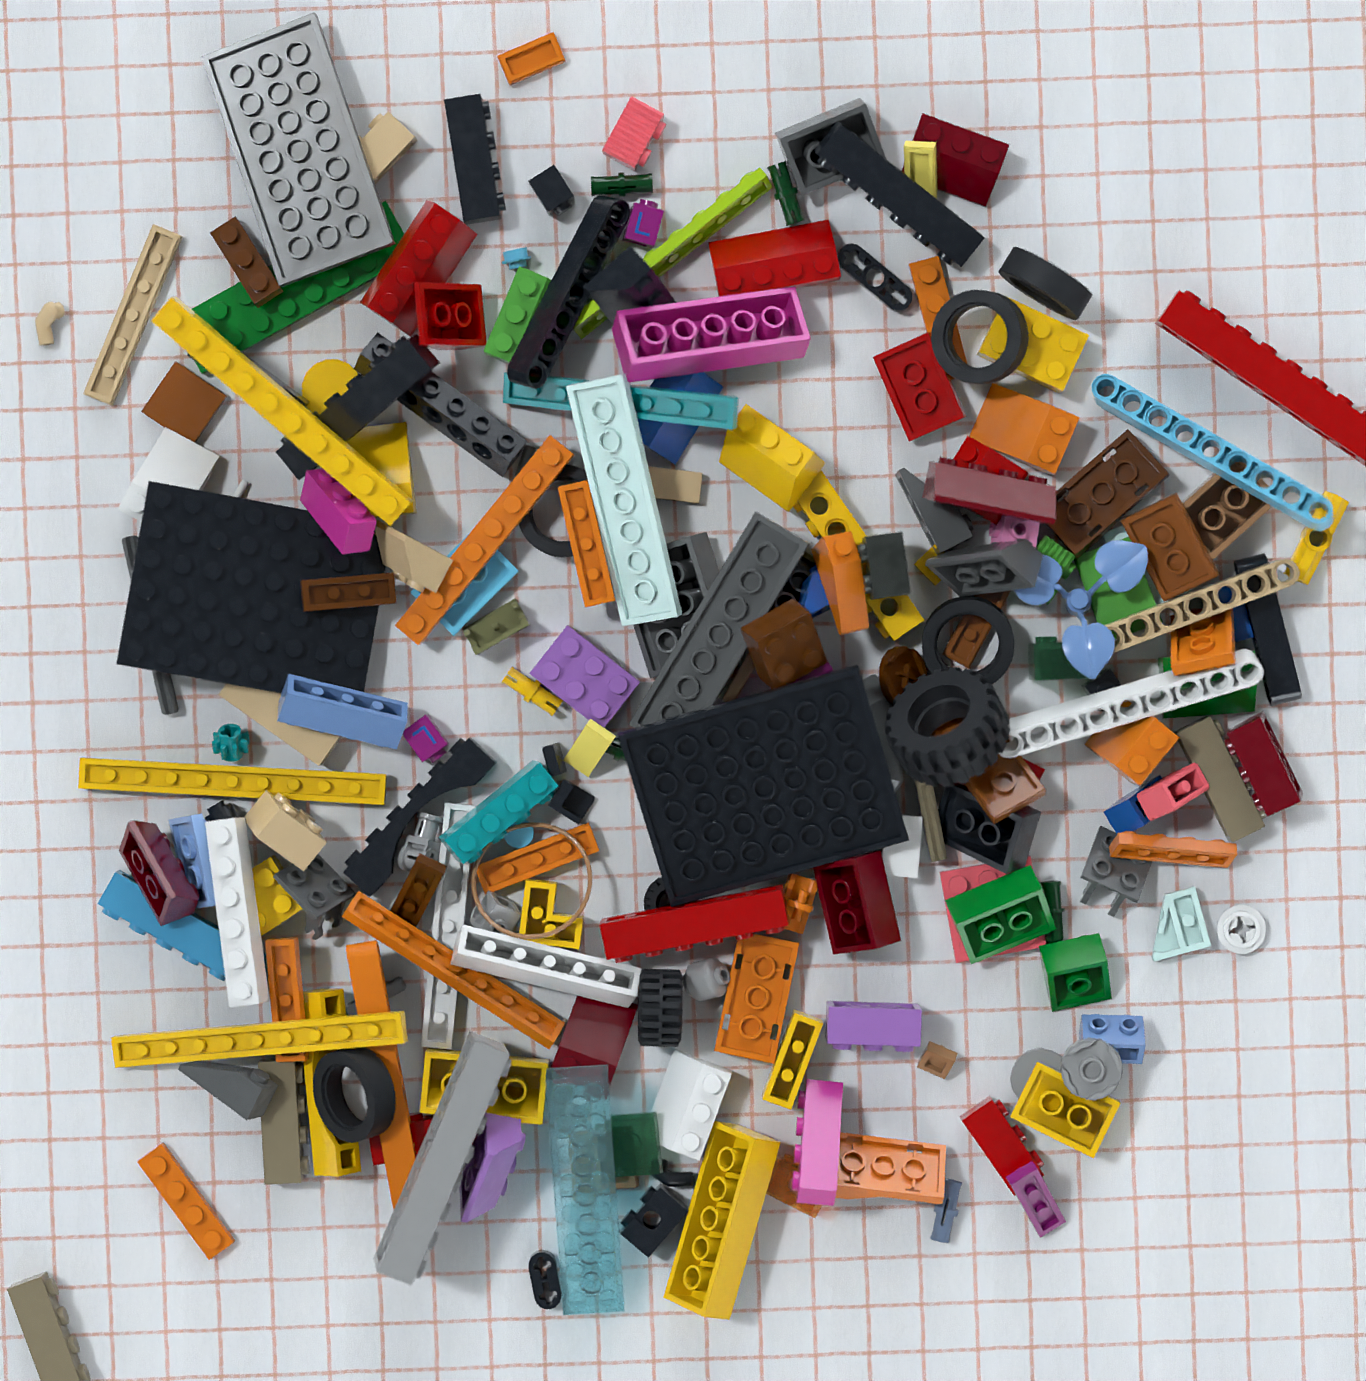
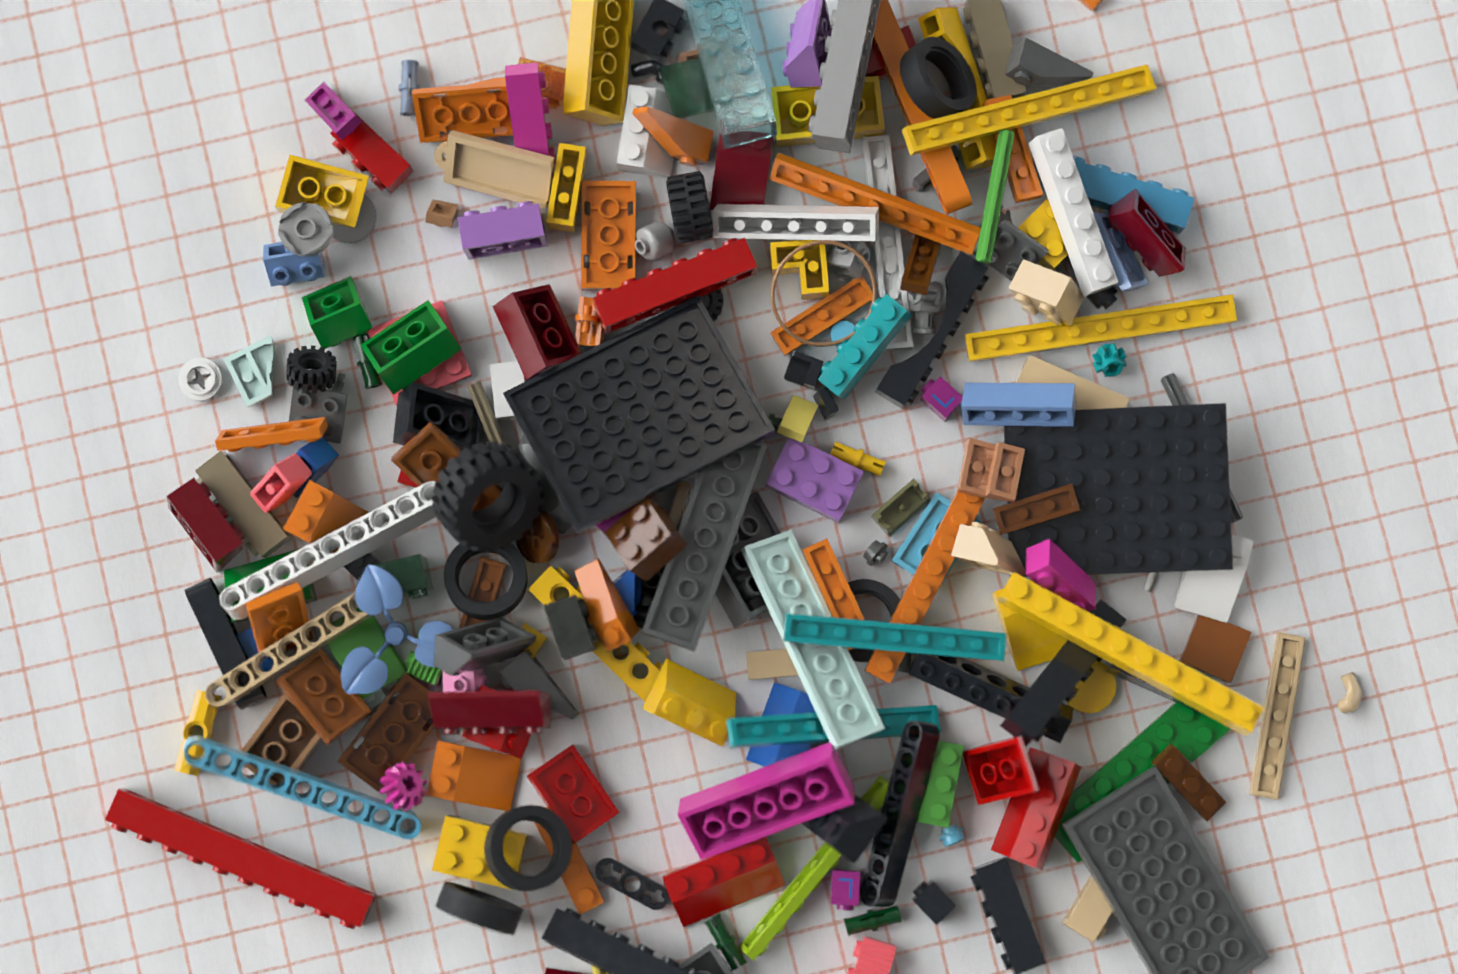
camera: 170 degrees right, 5 degrees down
none -> black tyre [286,345,337,394]
none -> dark pink gear [379,762,428,811]
none -> tan piece [434,130,554,210]
none -> orange slope [632,106,714,167]
none -> teal plate [783,613,1006,661]
none -> dark grey plate [863,540,888,566]
none -> nougat slope [957,438,1025,502]
none -> bright green axle [975,129,1015,263]

